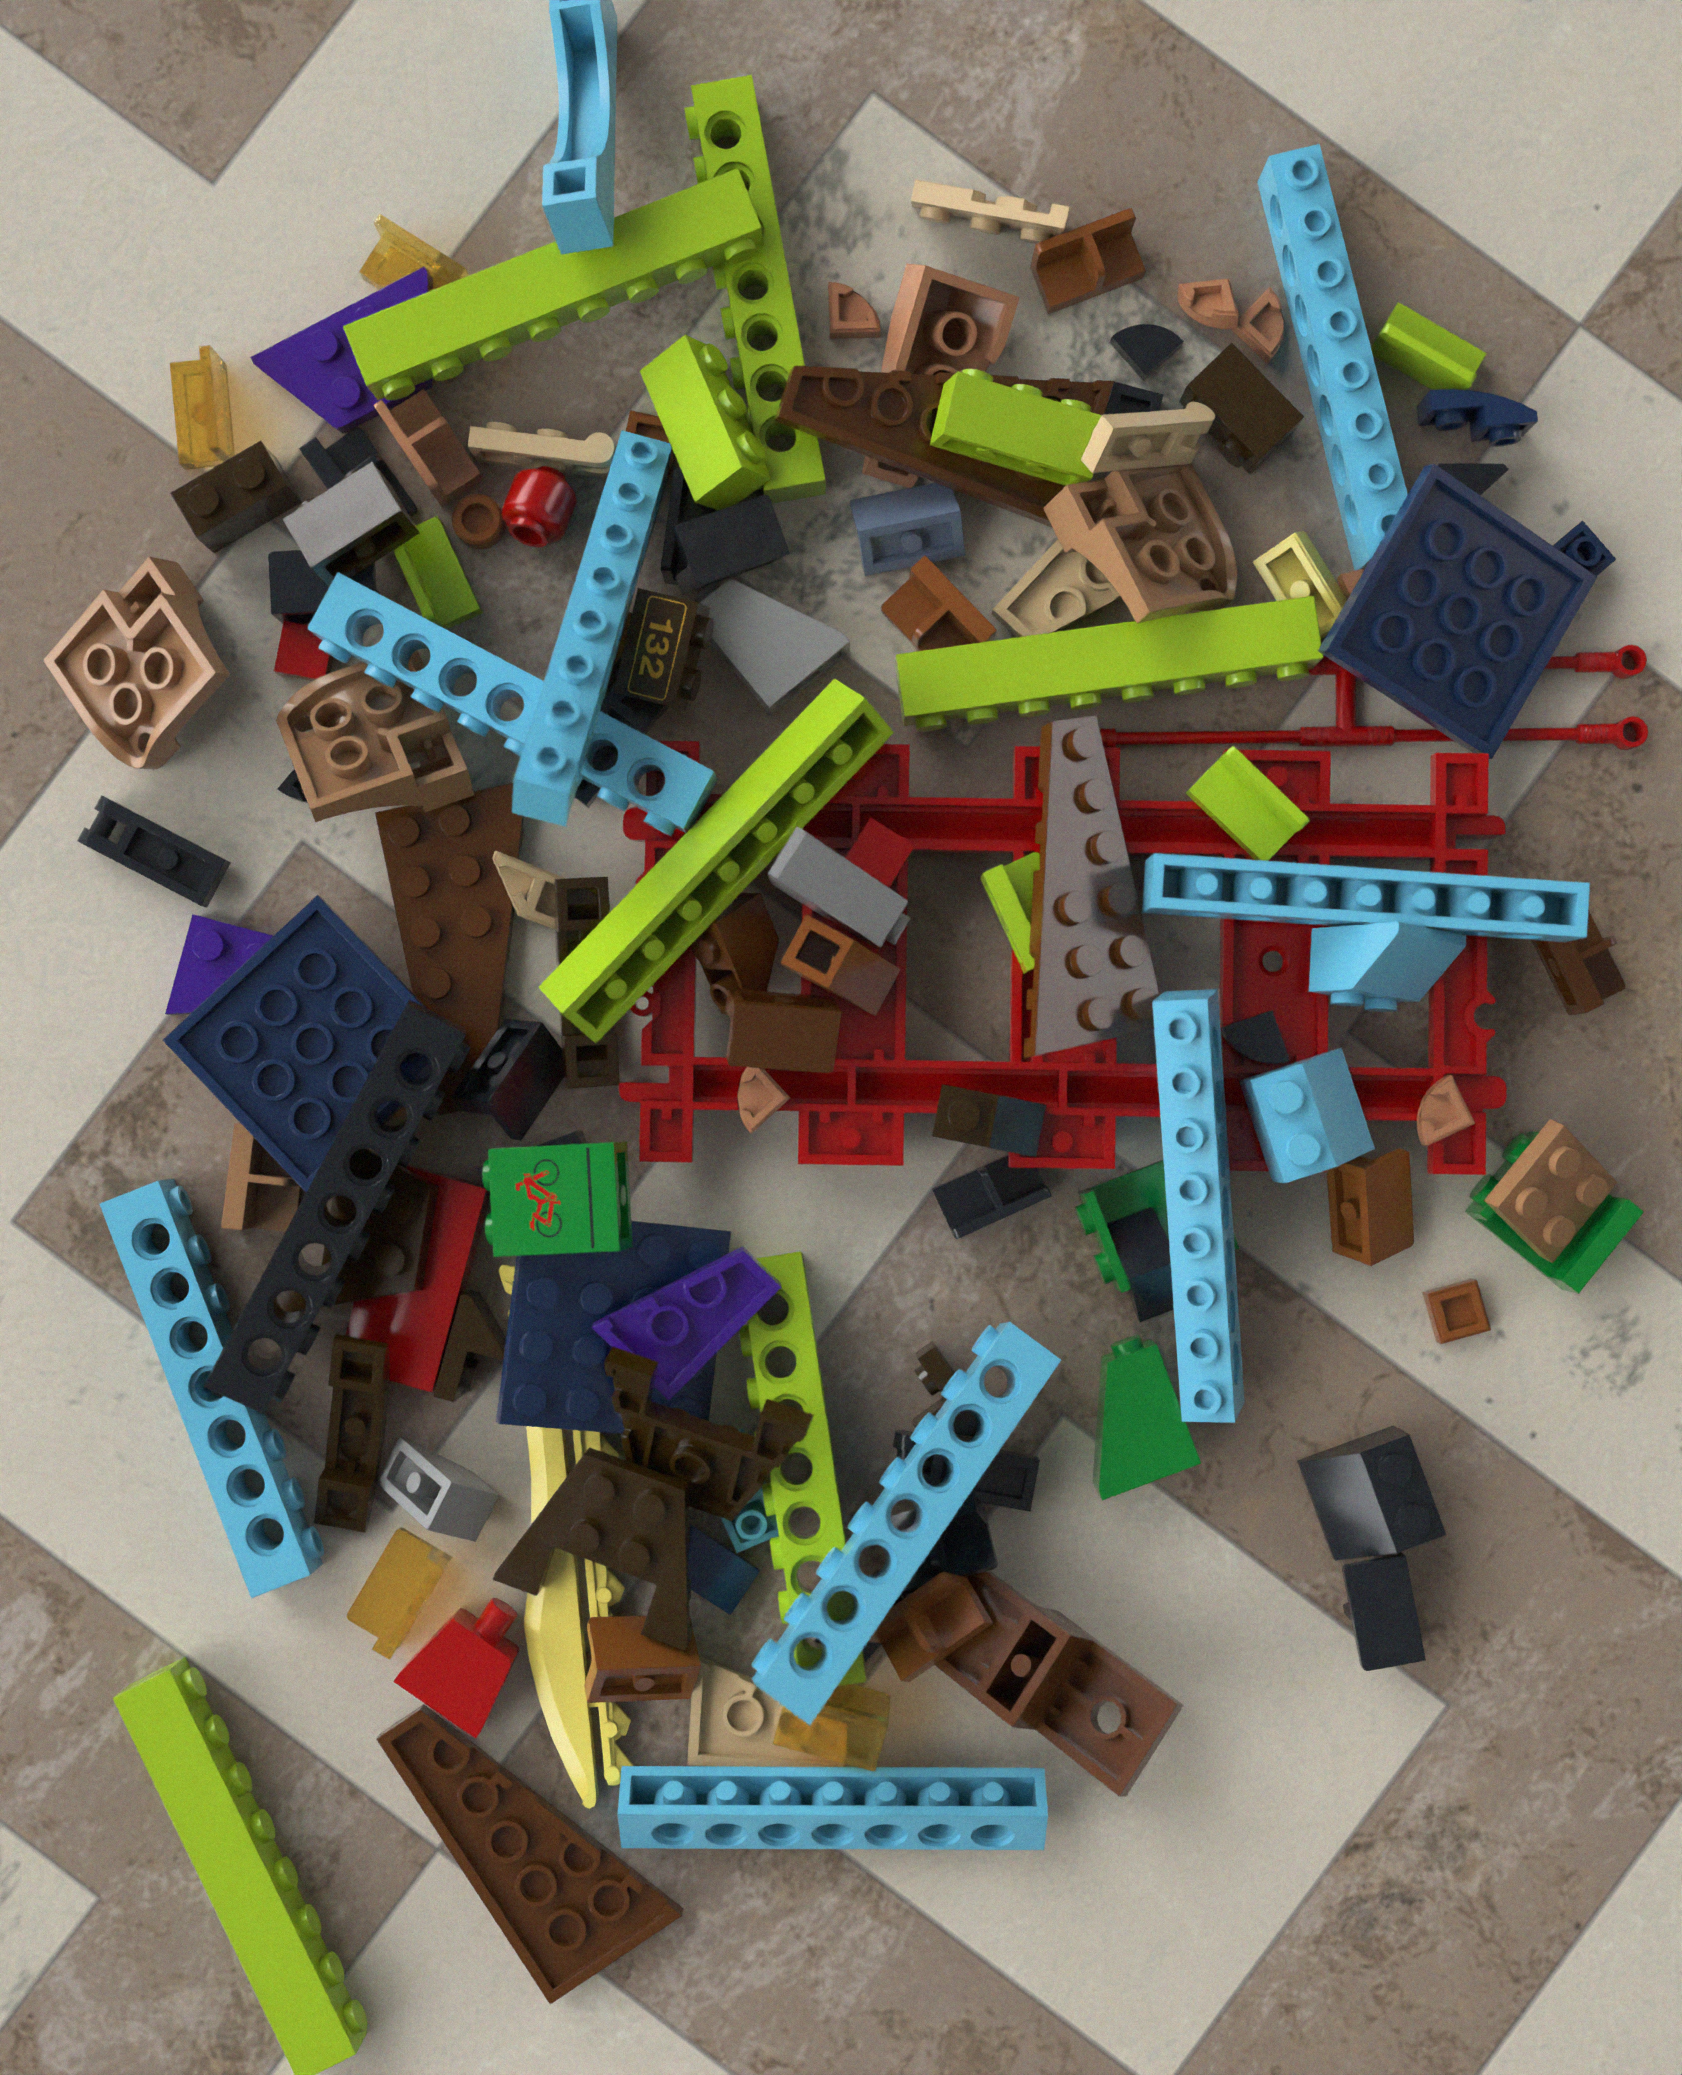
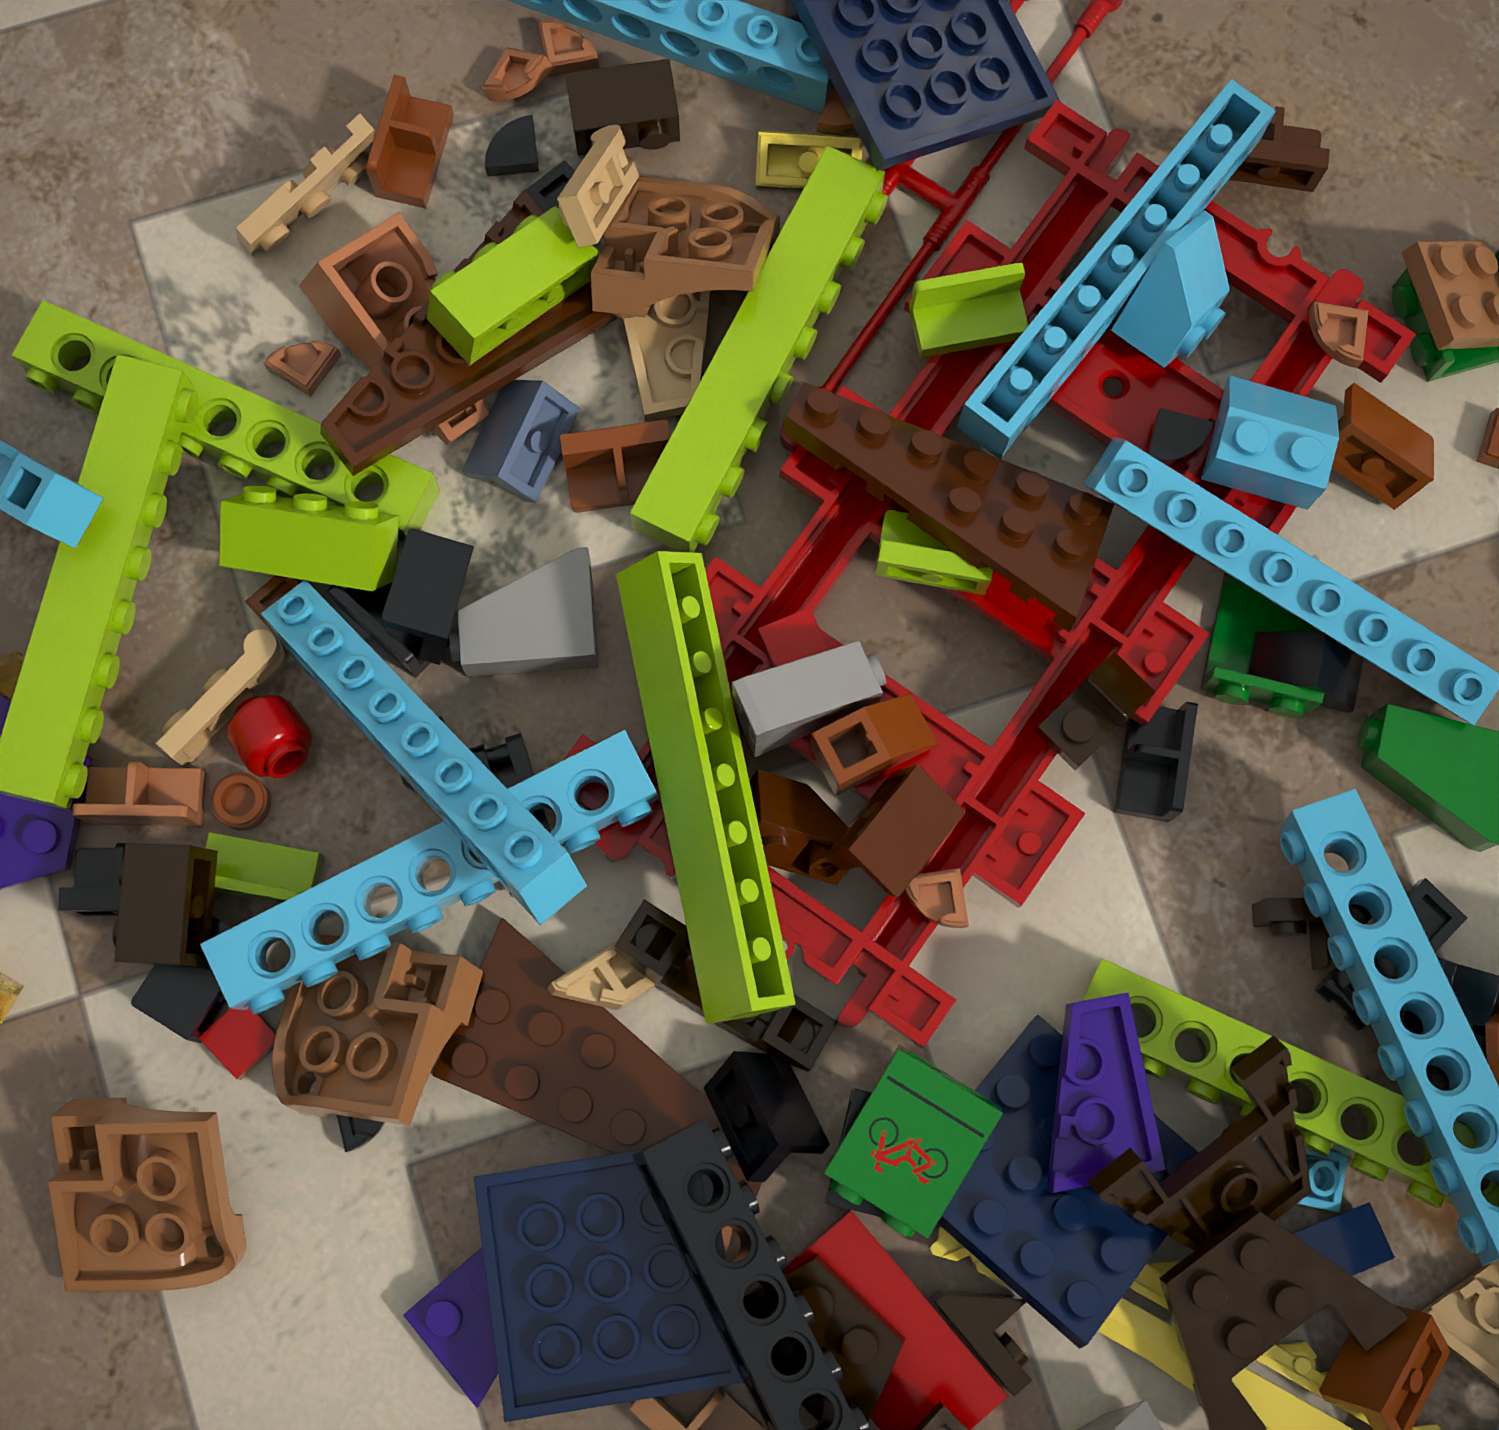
camera: 60 degrees left, 10 degrees down
black plate [77,795,231,908] -> none
dark brown brick [170,440,302,553] -> none
dark brown brick [614,588,714,710] -> none

